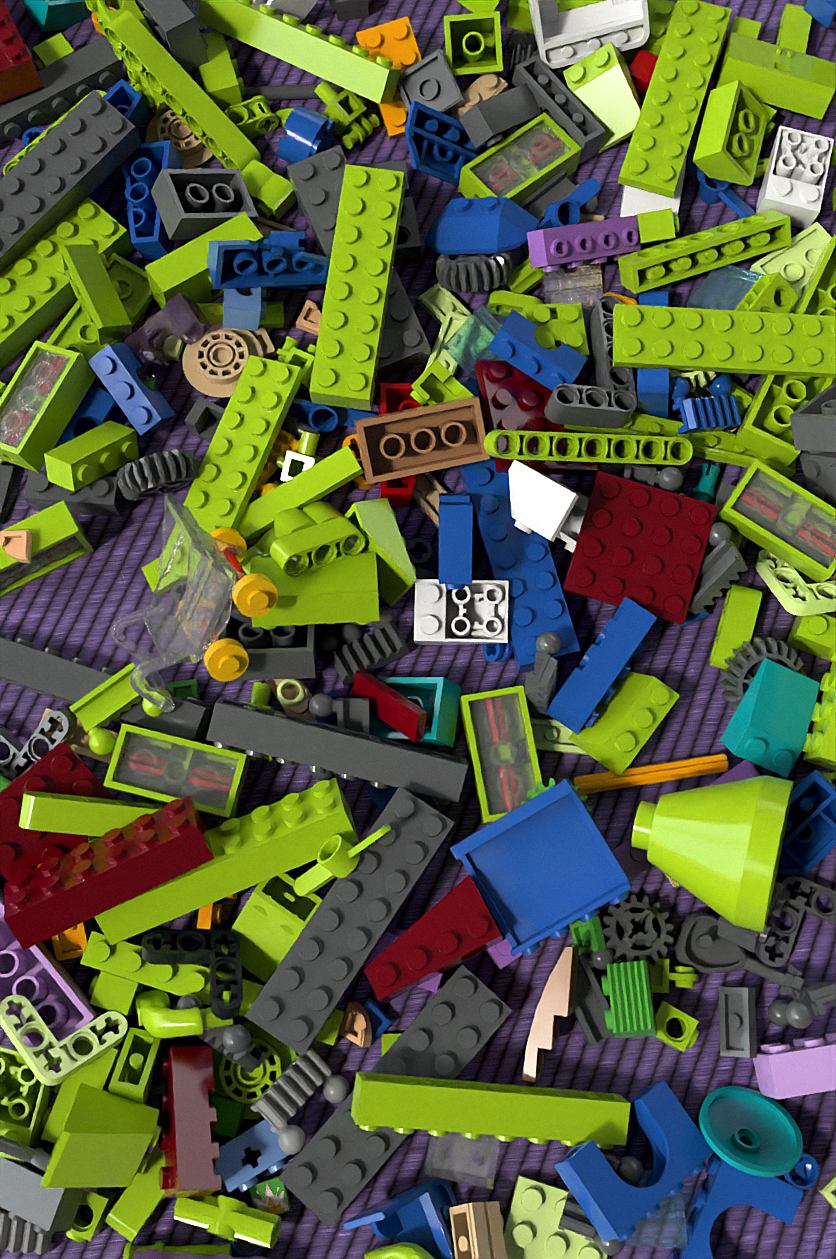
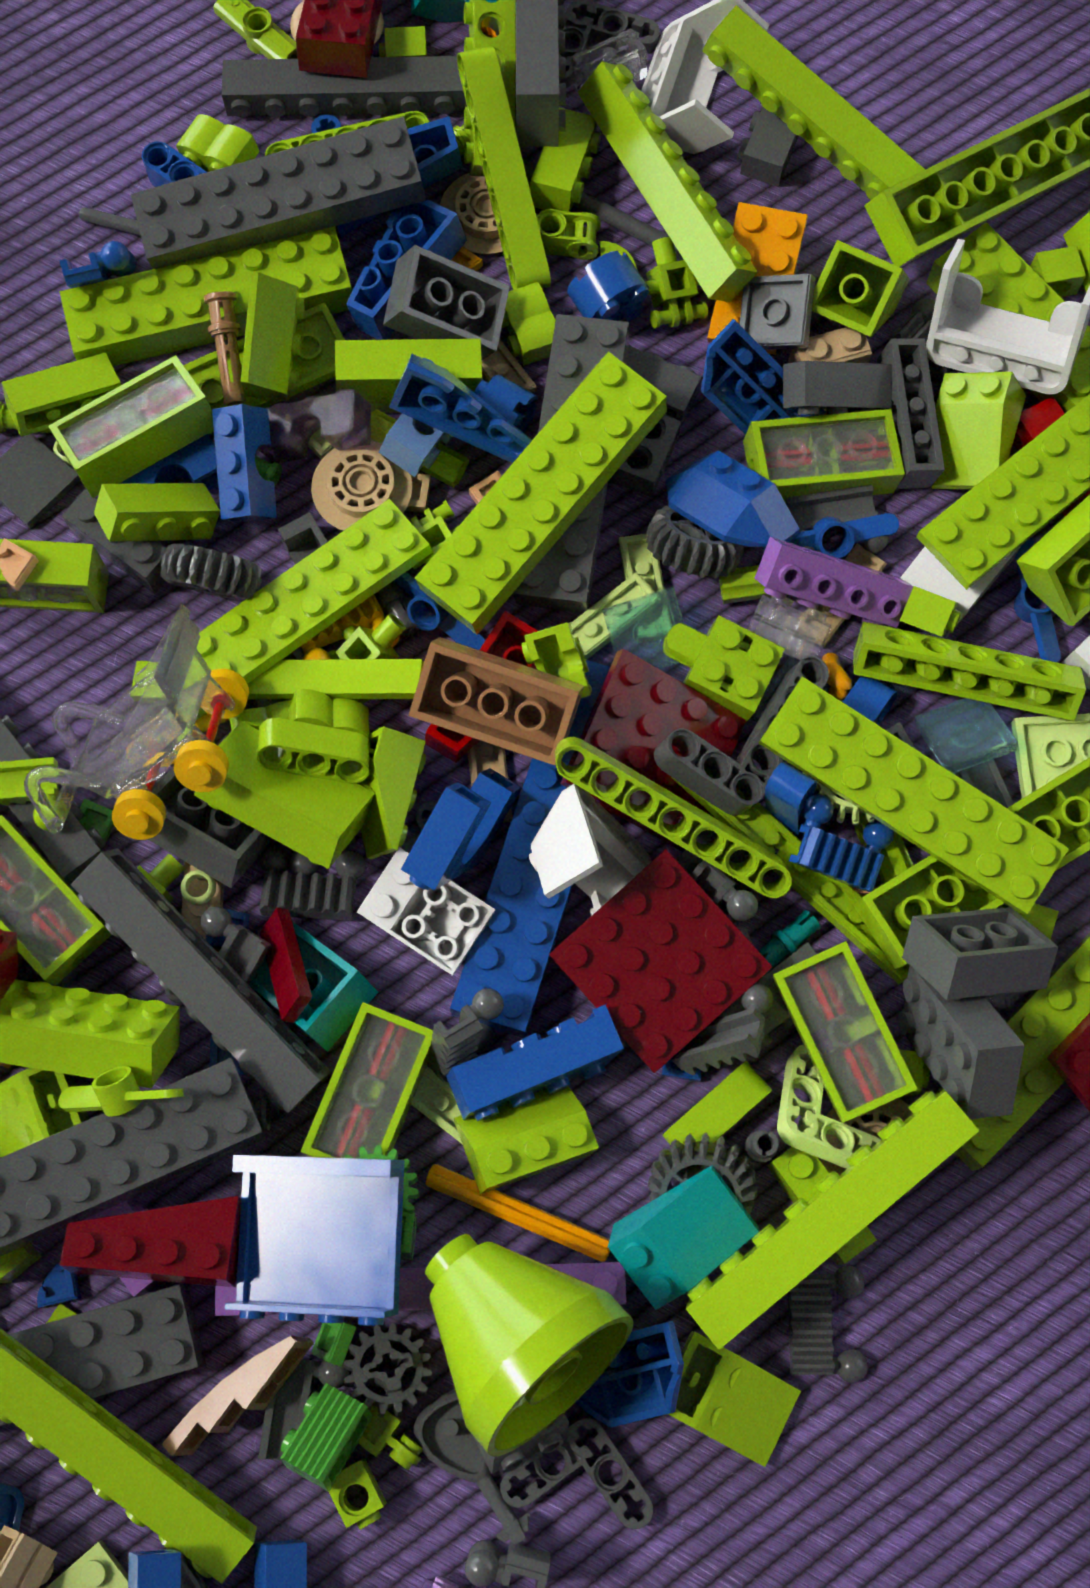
camera: 30 degrees right, 0 degrees up
light nougat tile [339,1002,372,1048] -> none
clear brick [425,1132,501,1189] -> none
blue bush [483,638,512,663] -> none
lime beam [487,290,543,317] -> none
blue arch [488,310,588,391] -> none
dark grey plate [719,987,757,1058] -> none
lime brick [734,272,799,313] -> none
none -> medium nougat pin [203,291,246,406]
none -> dark grey pin [744,1130,779,1163]

